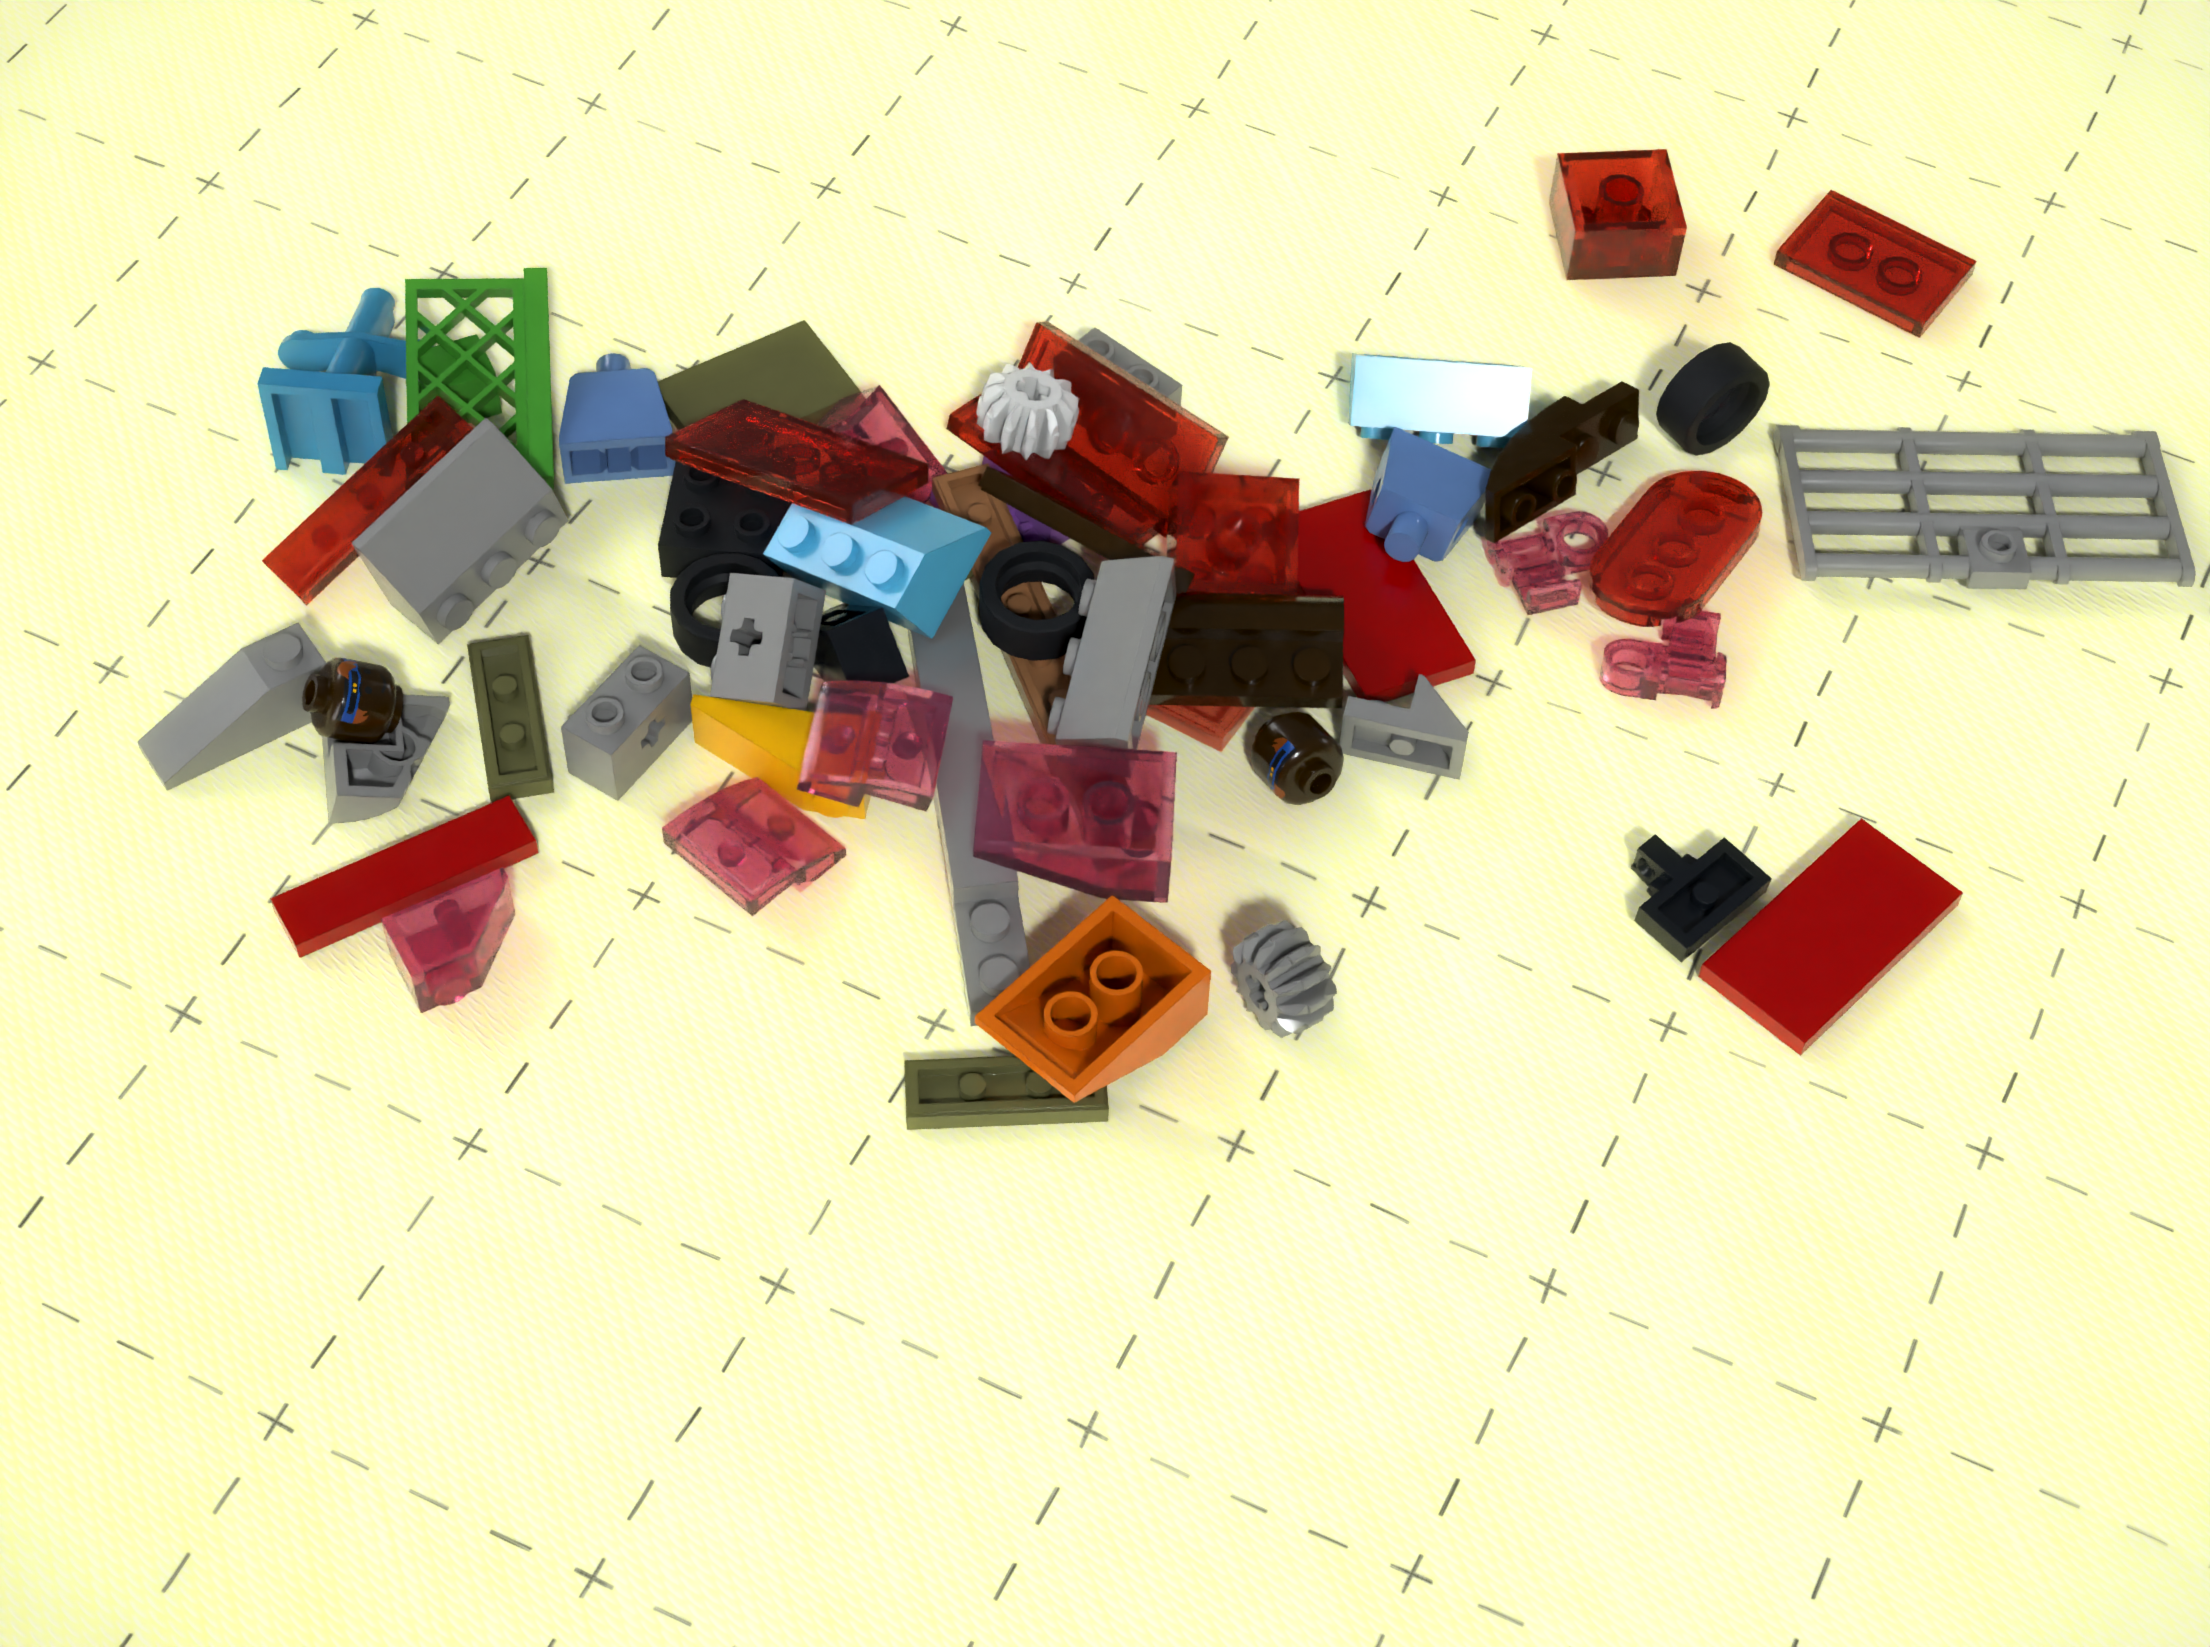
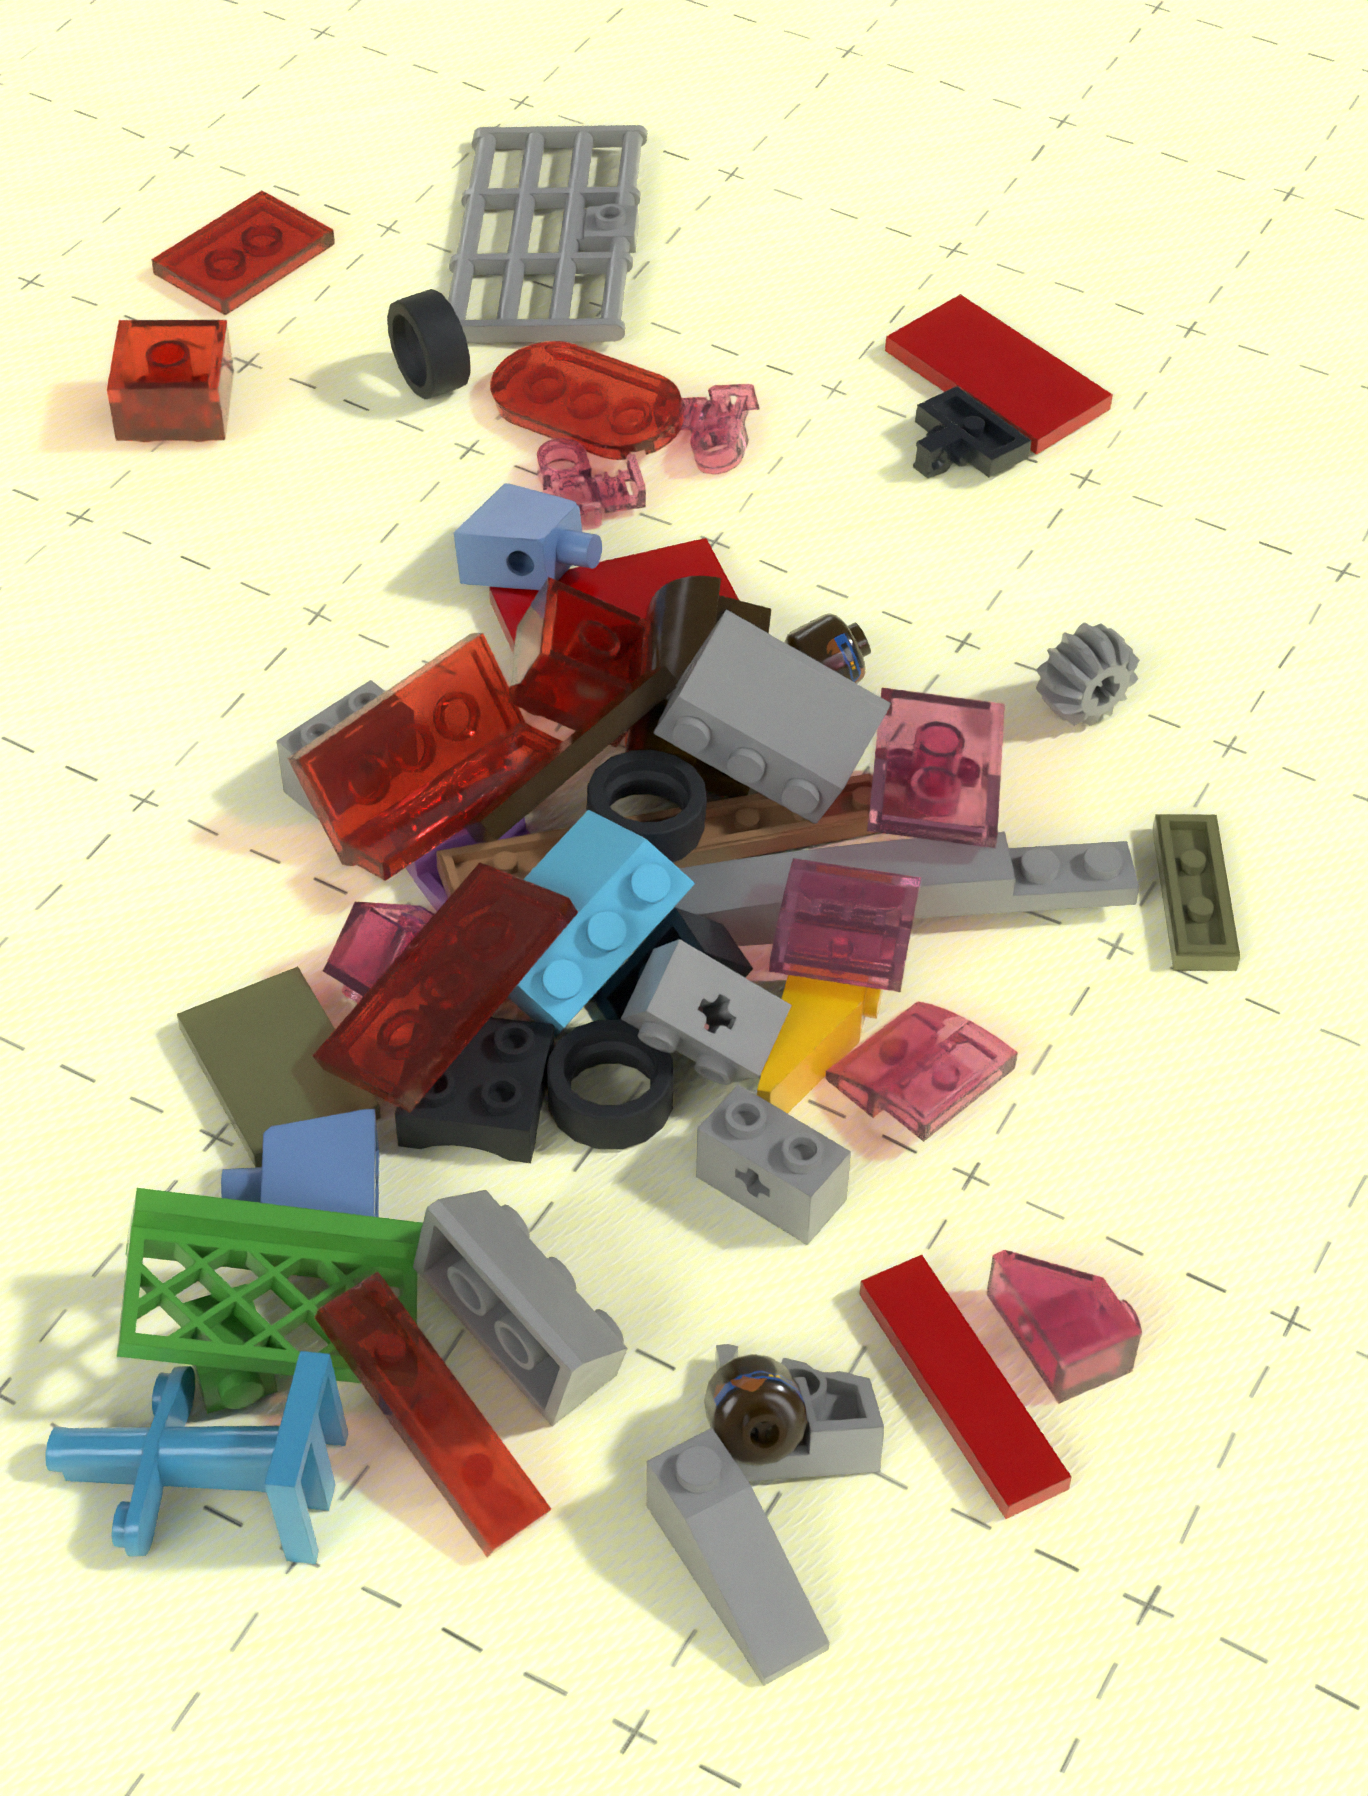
camera: 85 degrees left, 5 degrees down
olive tile [467,635,554,803] -> none
orange slope [975,895,1211,1103] -> none
white gear [976,362,1079,460] -> none
light grey slope [1339,674,1469,780] -> none
slope [1348,353,1532,448] -> none
dark brown slope [1485,381,1639,543] -> none

